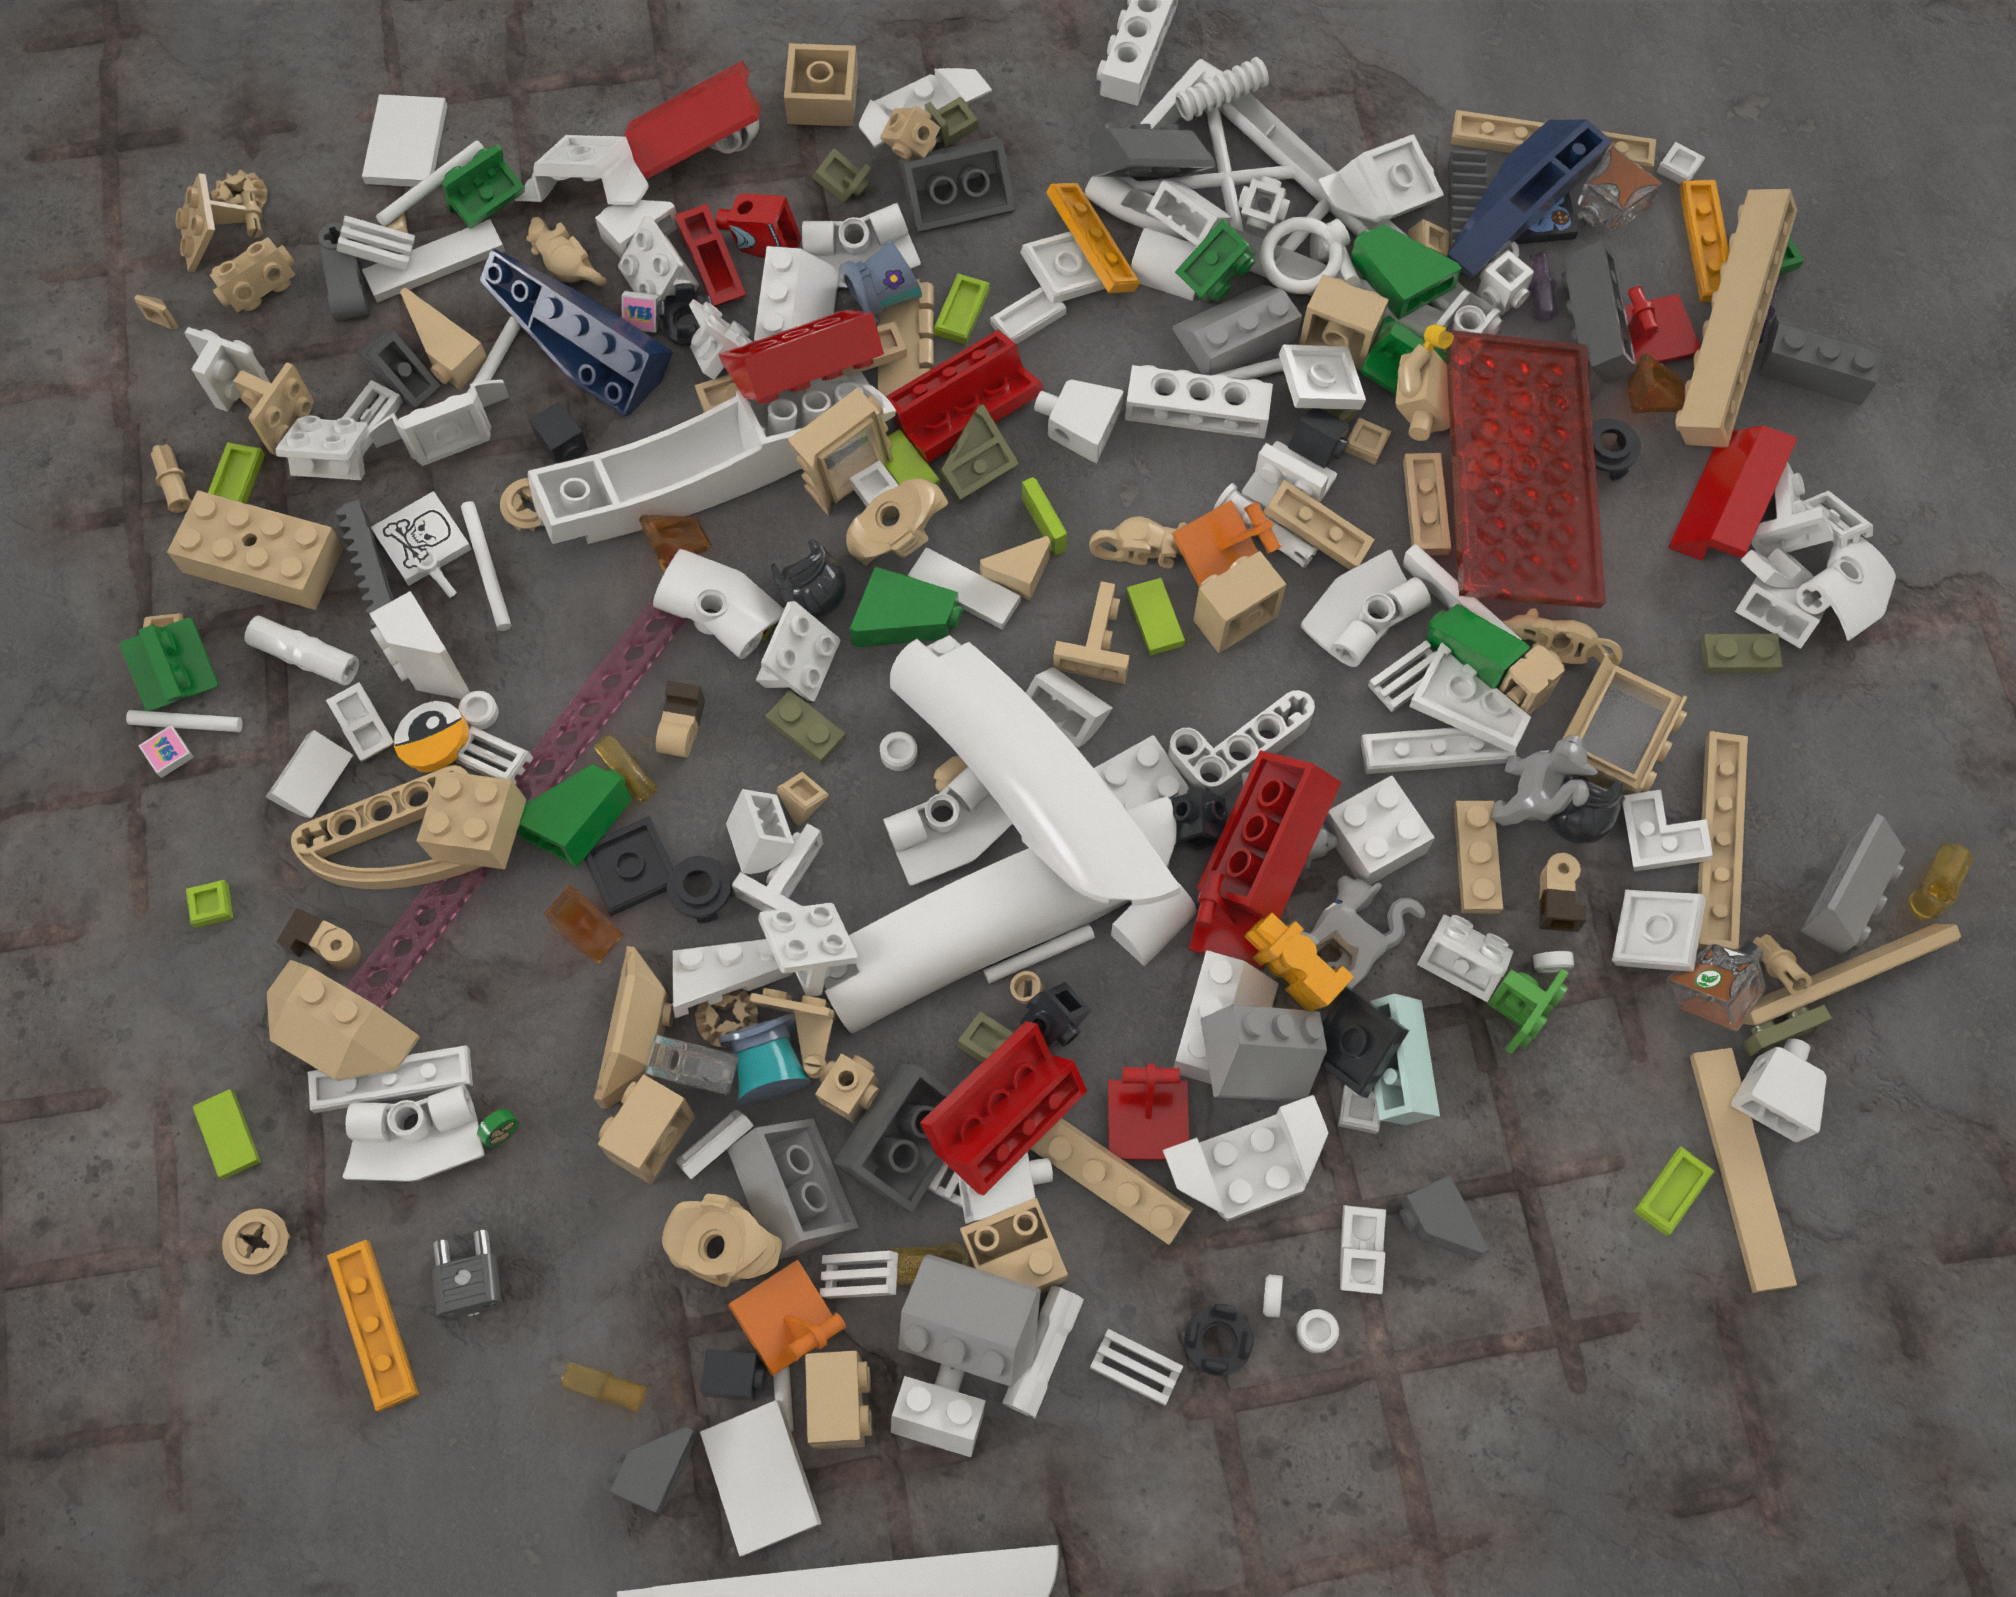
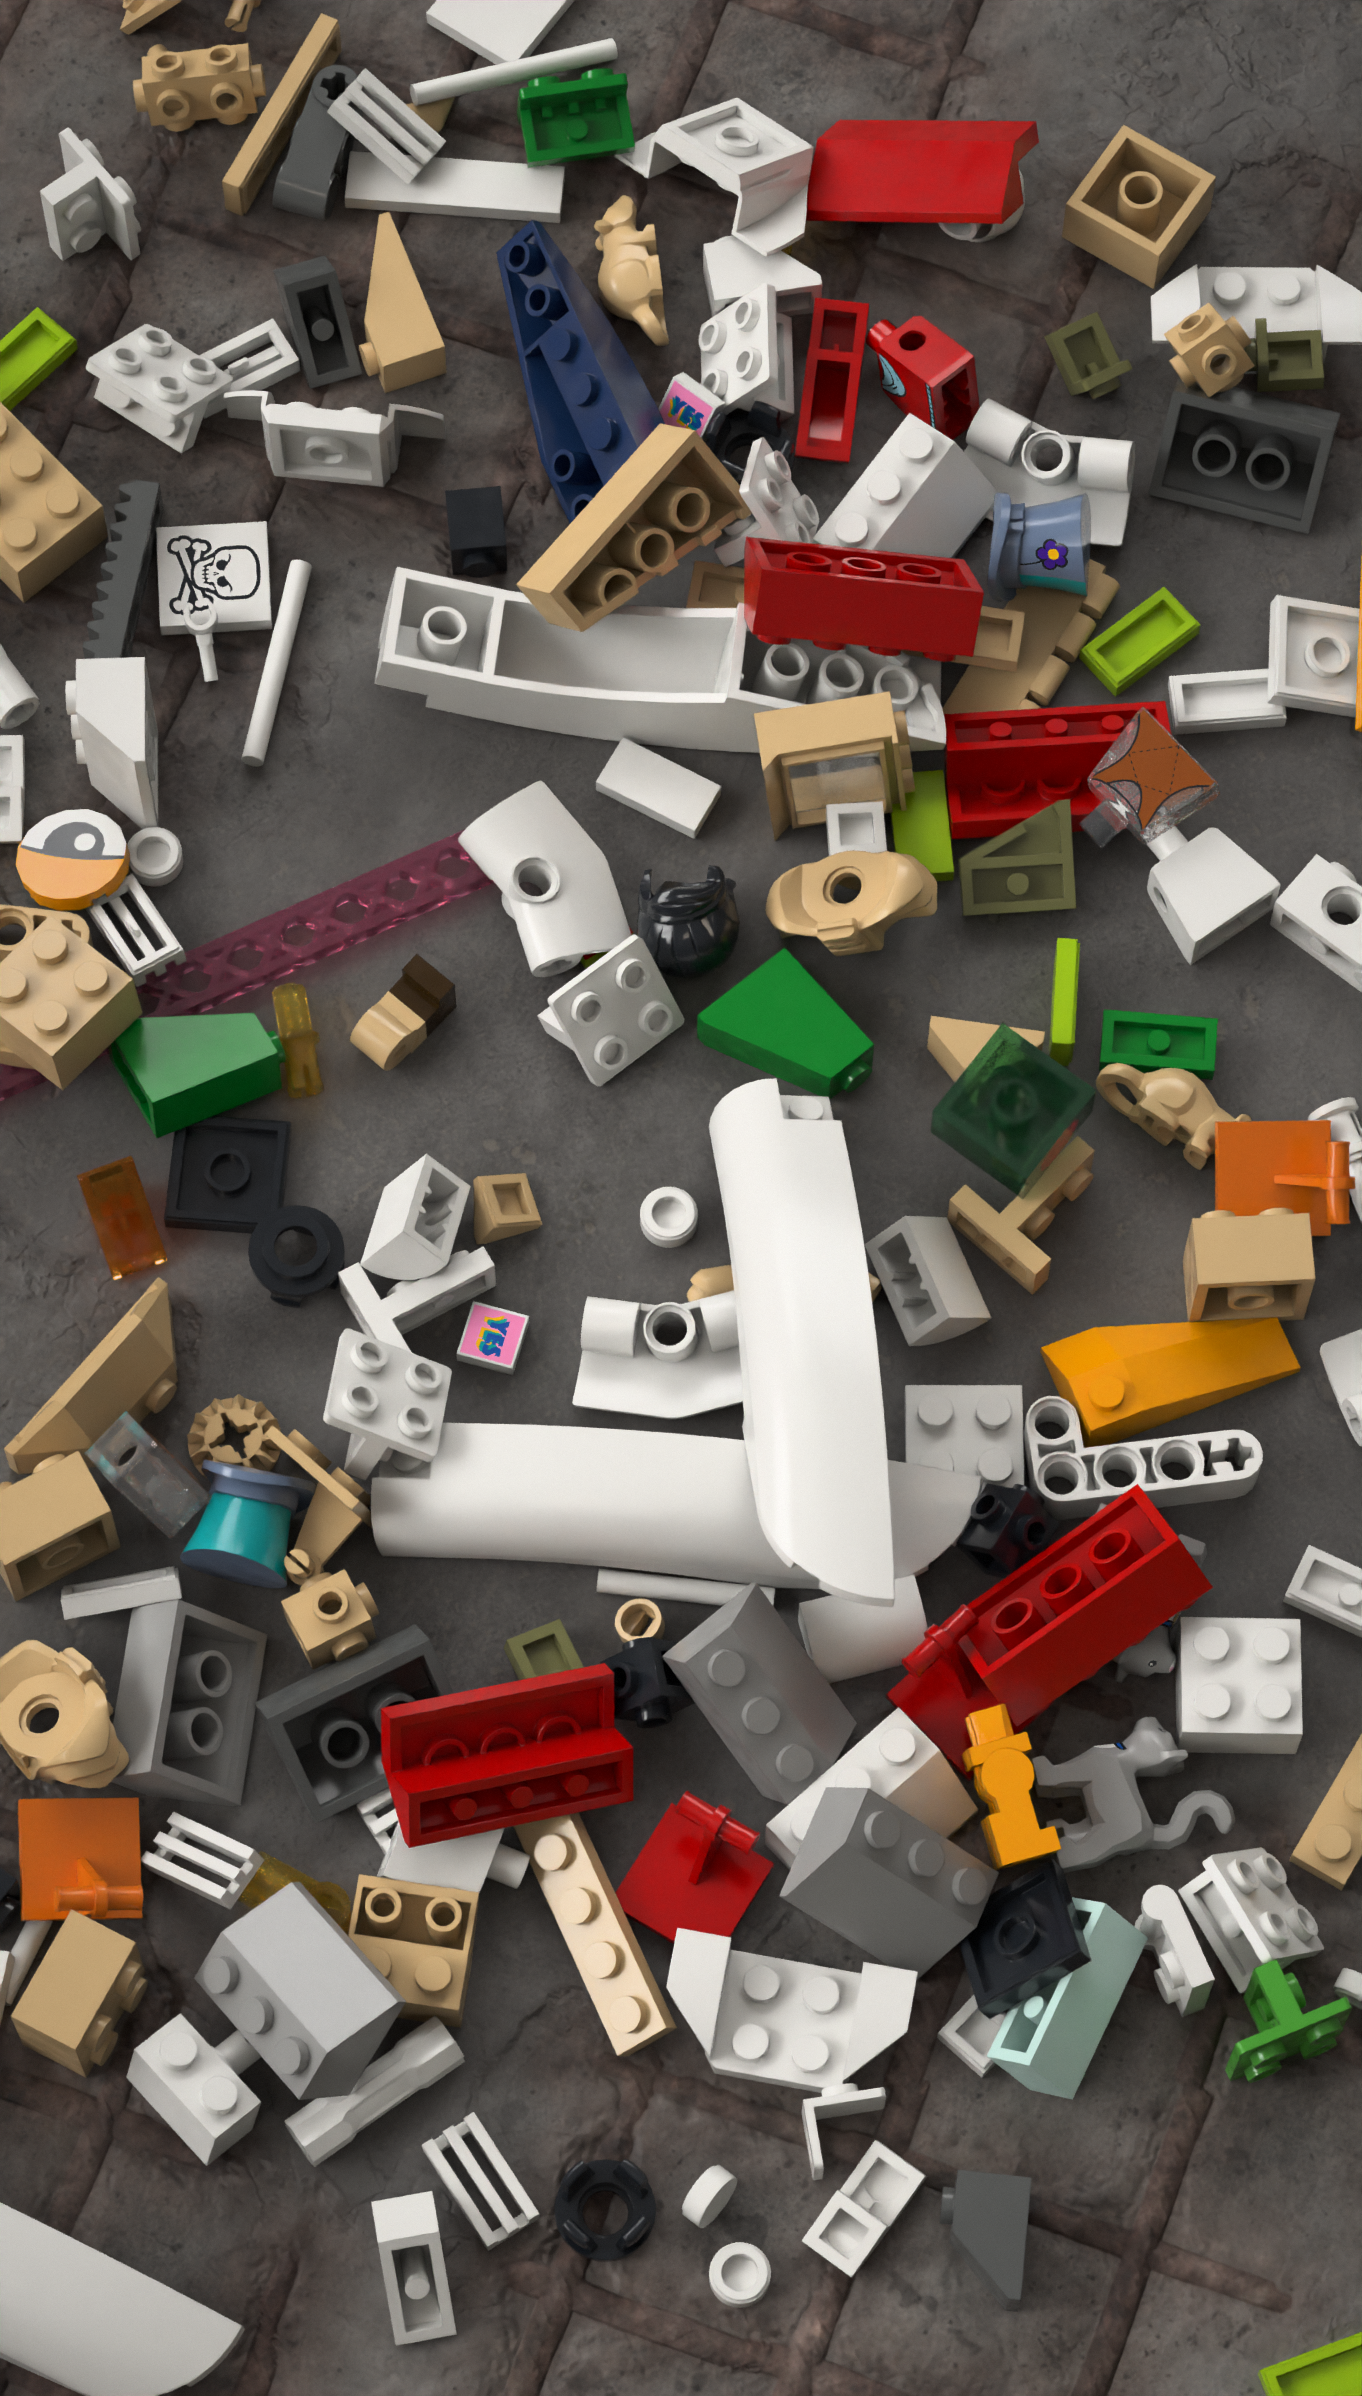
camera: 30 degrees right, 0 degrees up
tan slope [134,295,179,330] -> none
tan bracket [233,362,314,456] -> none
white bar [468,317,521,392] -> none
tan gear [500,478,541,532] -> none
clear orange slope [639,515,712,572] -> none
white wing [673,939,792,1018] -> none
olive plate [765,690,846,765] -> none
white tile [908,547,1021,630] -> none
lime tile [1126,578,1185,656] -> none
none -> tan tile [222,13,342,216]
none -> white slope [371,2191,457,2346]
none -> tile [457,1301,529,1375]
none -> tan wedge [516,423,752,632]
none -> white tile [596,738,721,839]
none -> light grey slope [662,1582,857,1805]
none -> white bracket [802,2083,886,2181]
none -> clear green brick [930,1023,1096,1199]
none -> light orange wedge [1040,1317,1301,1448]
none -> torso [1079,706,1220,848]
none -> green plate [1099,1009,1218,1080]
none -> white plate [1134,1885,1215,2017]

